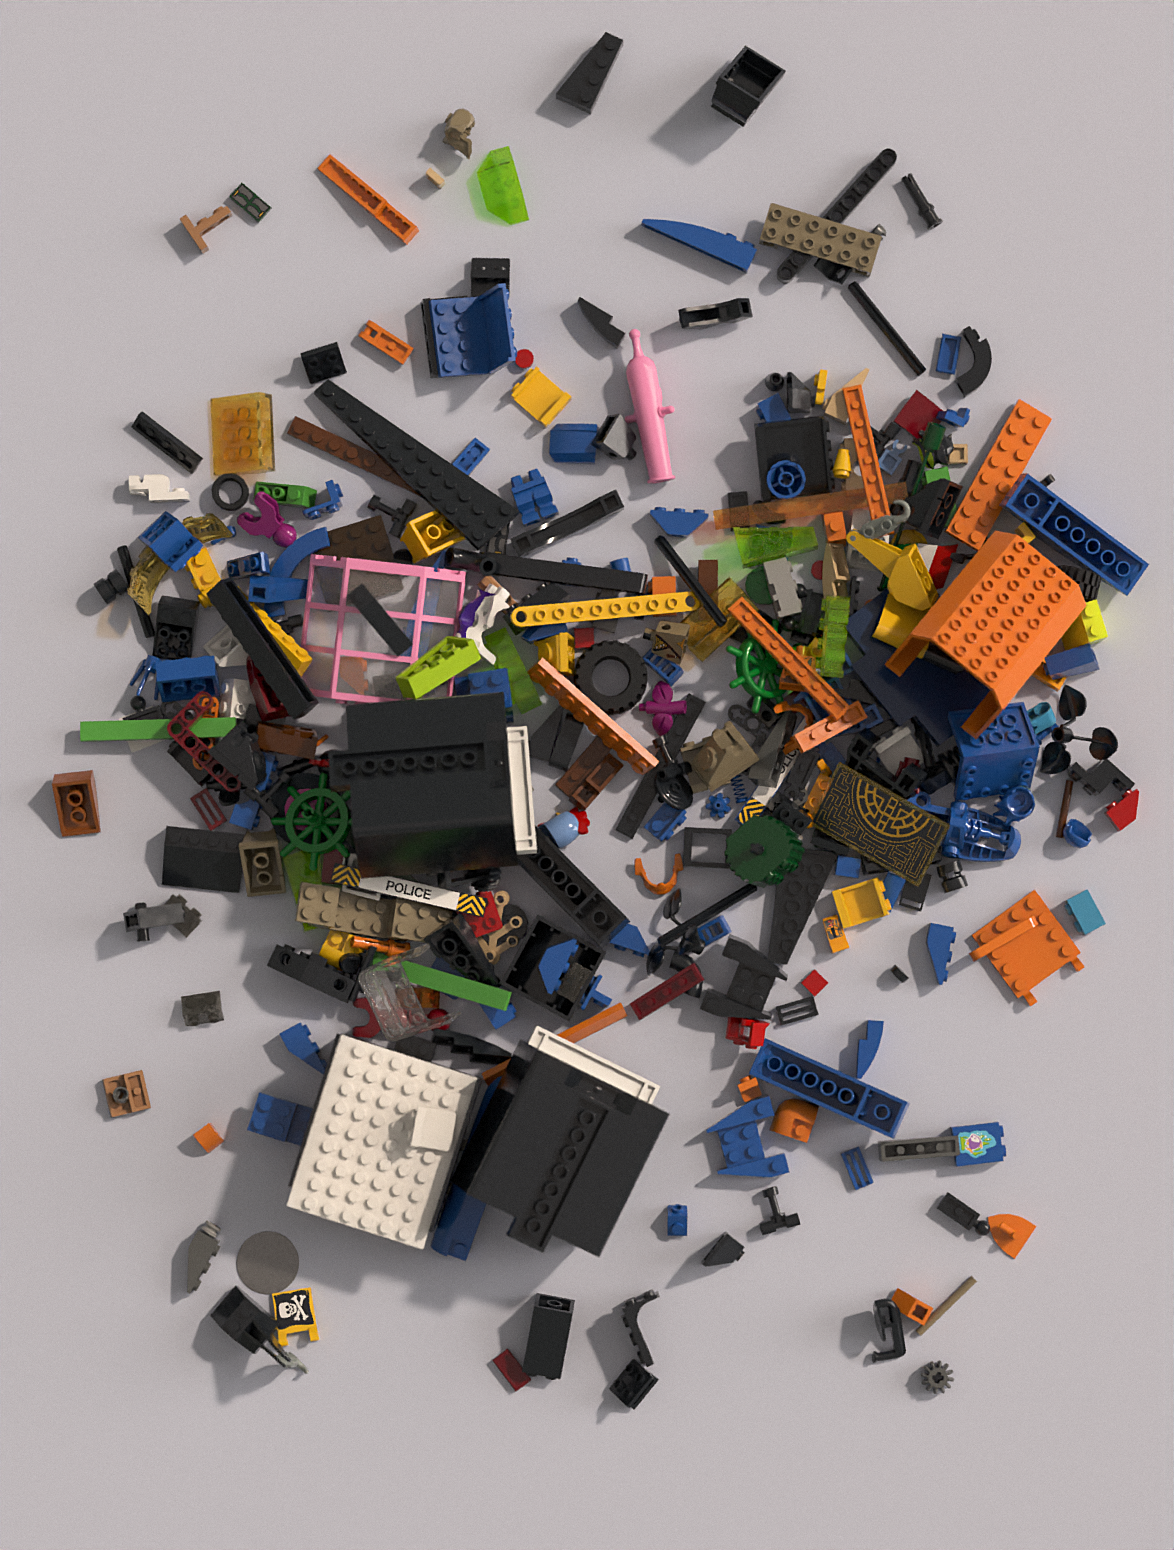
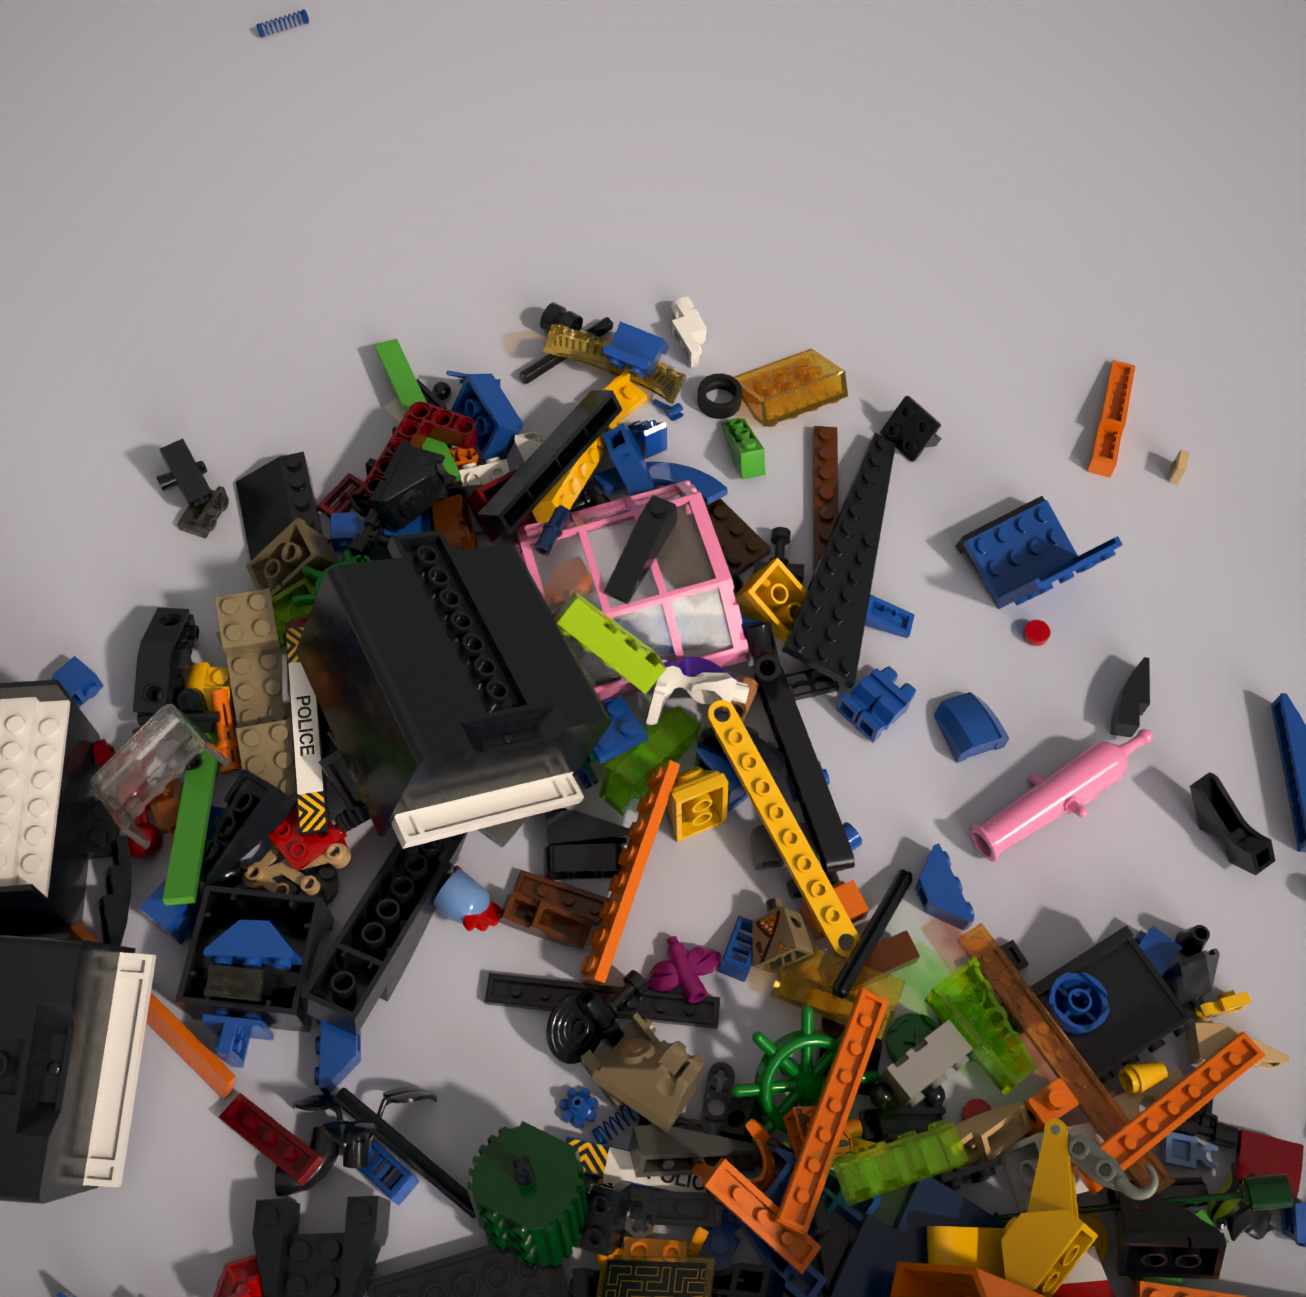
camera: 65 degrees right, 25 degrees down
dark orange slope [52,770,101,837] -> none
black plate [131,411,203,474] -> none
black slope [152,595,200,660] -> none
medium nougat bracket [180,206,233,254] -> none
clear smoke bracket [181,991,224,1026] -> none
tile [230,183,272,222] -> none
magenta piece [237,492,297,548] -> none
blue bracket [302,480,343,520] -> none
orange plate [358,320,414,365] -> none
dark tan head [443,108,475,159] -> none
black bracket [471,258,510,297] -> none
clear neon green wedge [477,146,529,225] -> none
black arch [510,490,624,557] -> none
yellow panel [511,366,572,428] -> none
red tile [574,628,594,648] -> none
black tyre [574,640,648,716] -> none
black torso [591,414,637,460] -> none
orange helmet [634,853,683,895] -> none
blue bracket [644,802,687,842] -> none
black window [683,827,732,869] -> none
tan tile [948,444,968,464] -> none
none -> dark blue axle [534,505,570,555]

